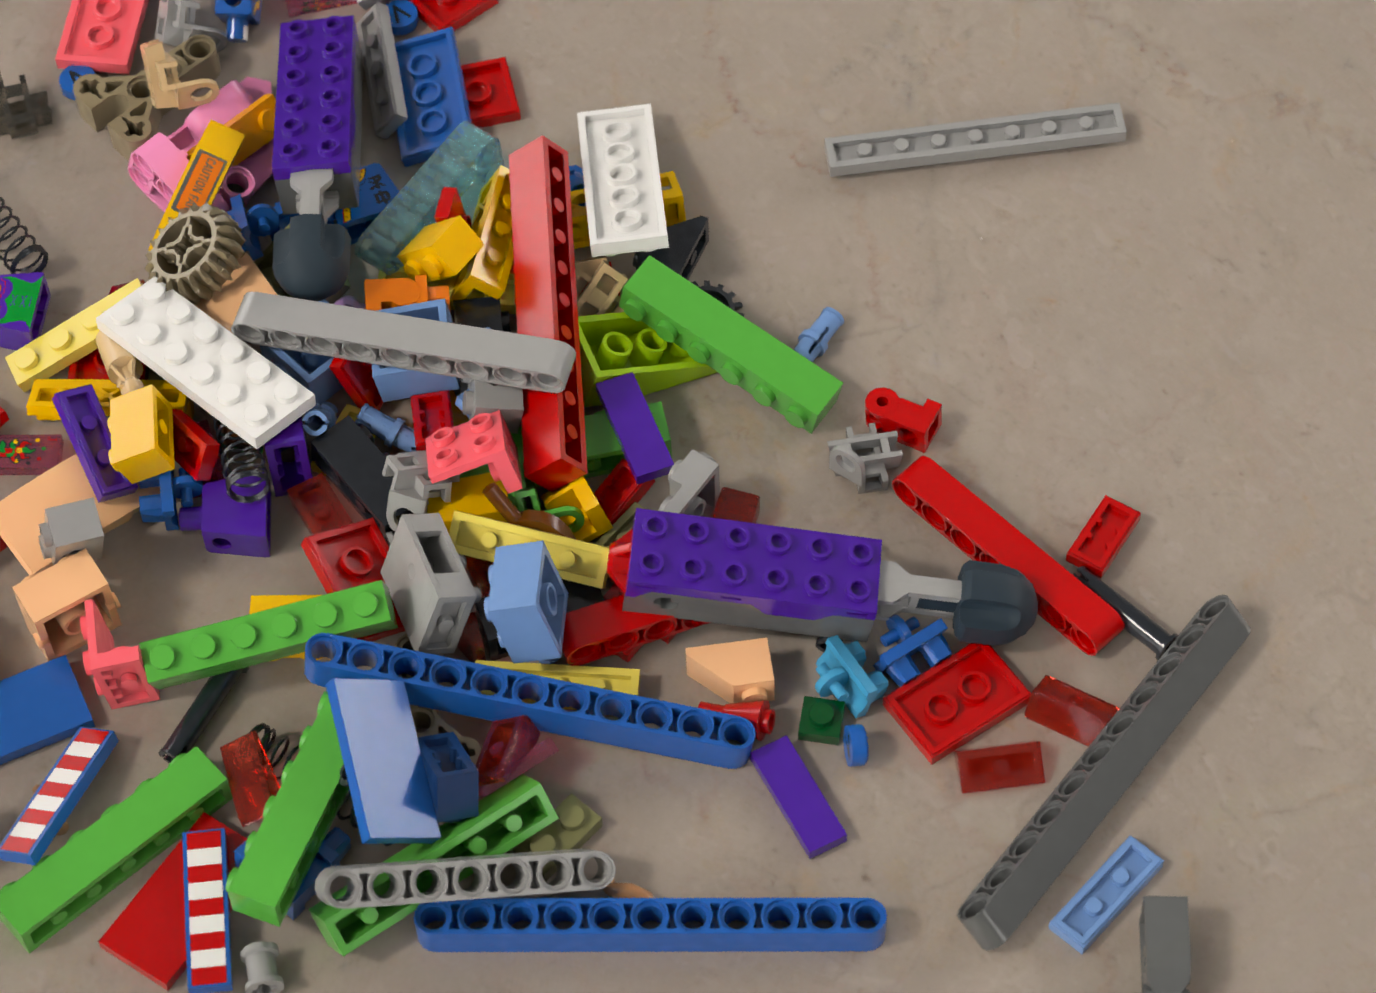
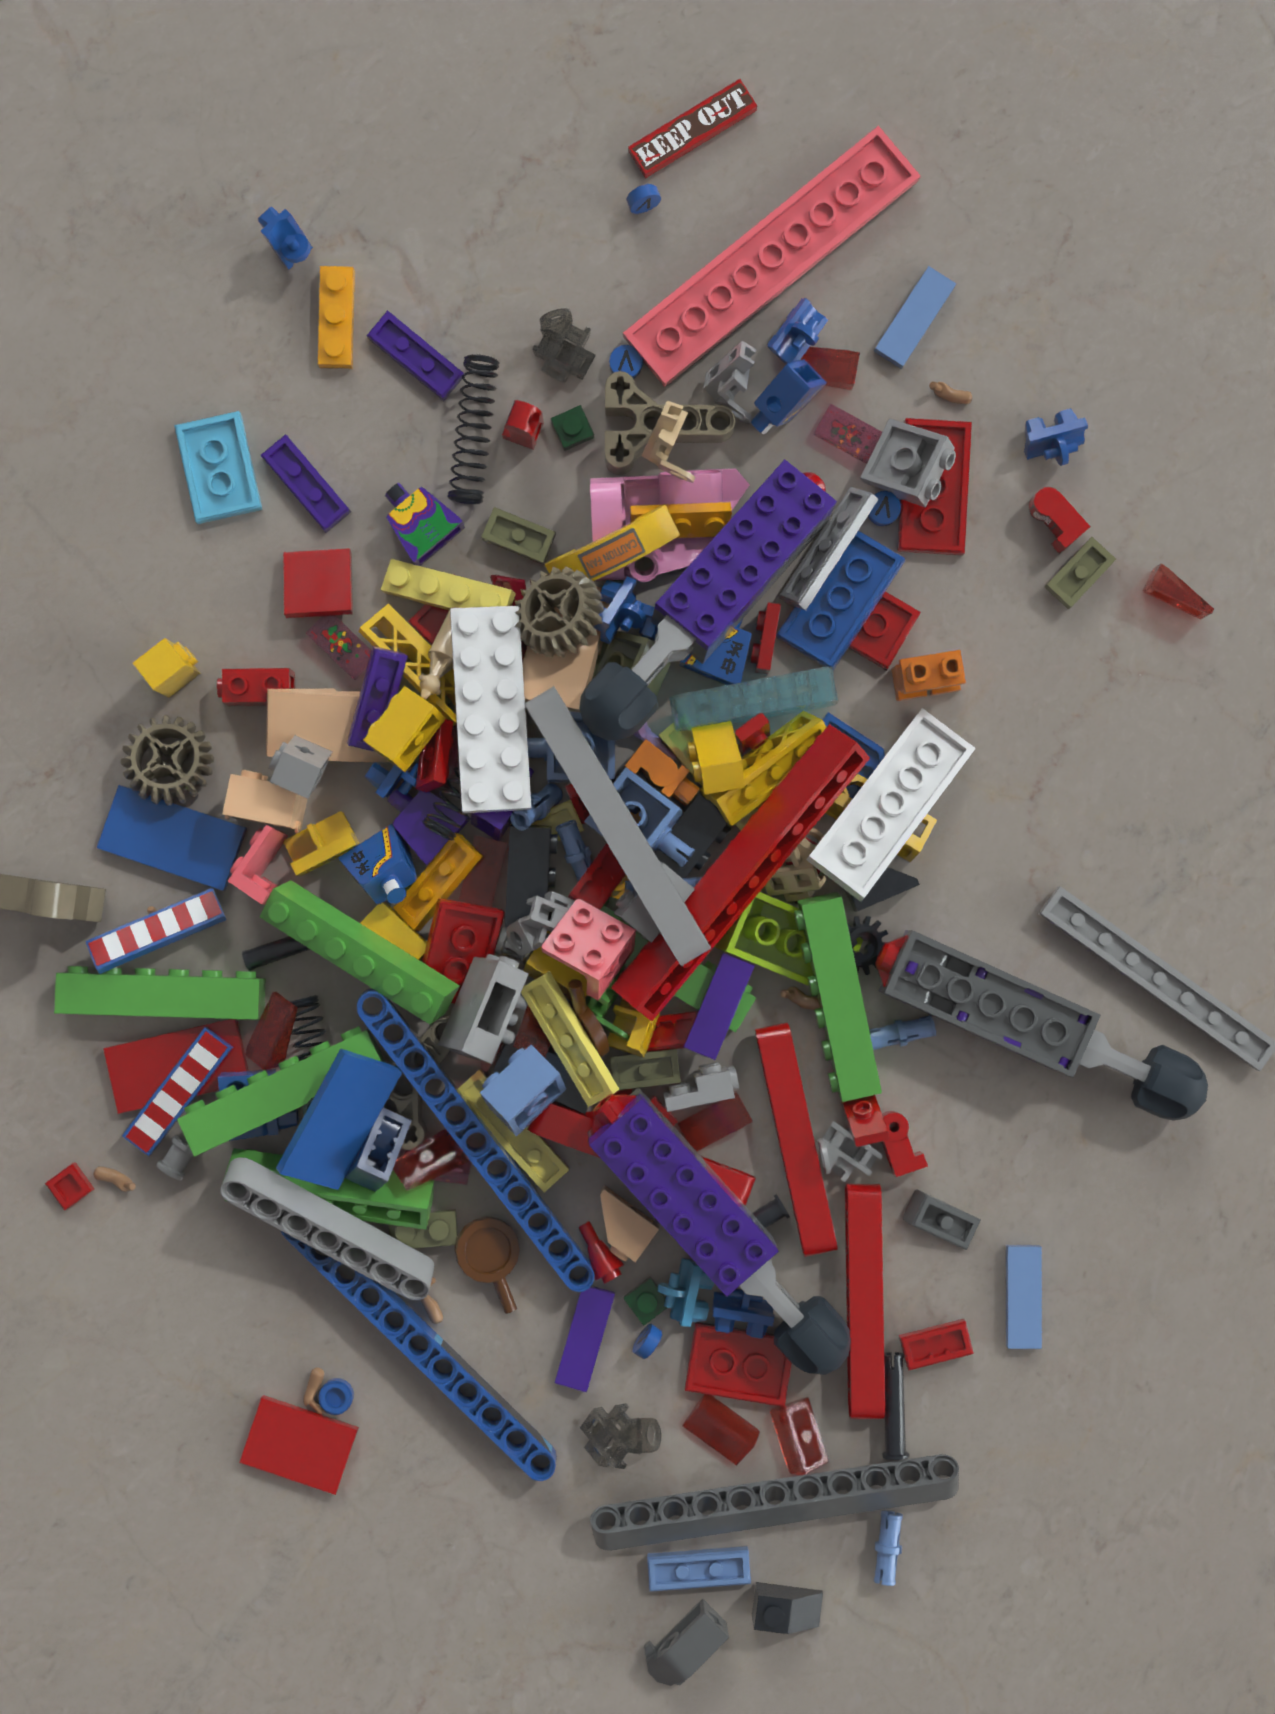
camera: 35 degrees right, 30 degrees up
none -> yellow panel [284,811,360,876]
none -> blue torso [338,824,417,904]
none -> light orange plate [393,833,482,931]
none -> reddish brown piece [454,1216,520,1314]
none -> olive plate [481,507,556,565]
none -> red leg [502,400,544,450]
none -> dark green plate [550,405,595,451]
none -> clear smoke piece [580,1403,662,1469]
none -> red plate [750,602,781,675]
none -> black slope [752,1582,823,1634]
none -> red beam [755,1022,838,1257]
none -> medium nougat piece [781,986,820,1010]
none -> red plate [841,1095,889,1147]
none -> medium blue pin [874,1510,903,1586]
none -> dark grey piece [875,930,1208,1121]
none -> orange hips [891,650,966,701]
none -> dark grey slope [903,1189,981,1250]
none -> medium blue tile [1006,1245,1042,1349]

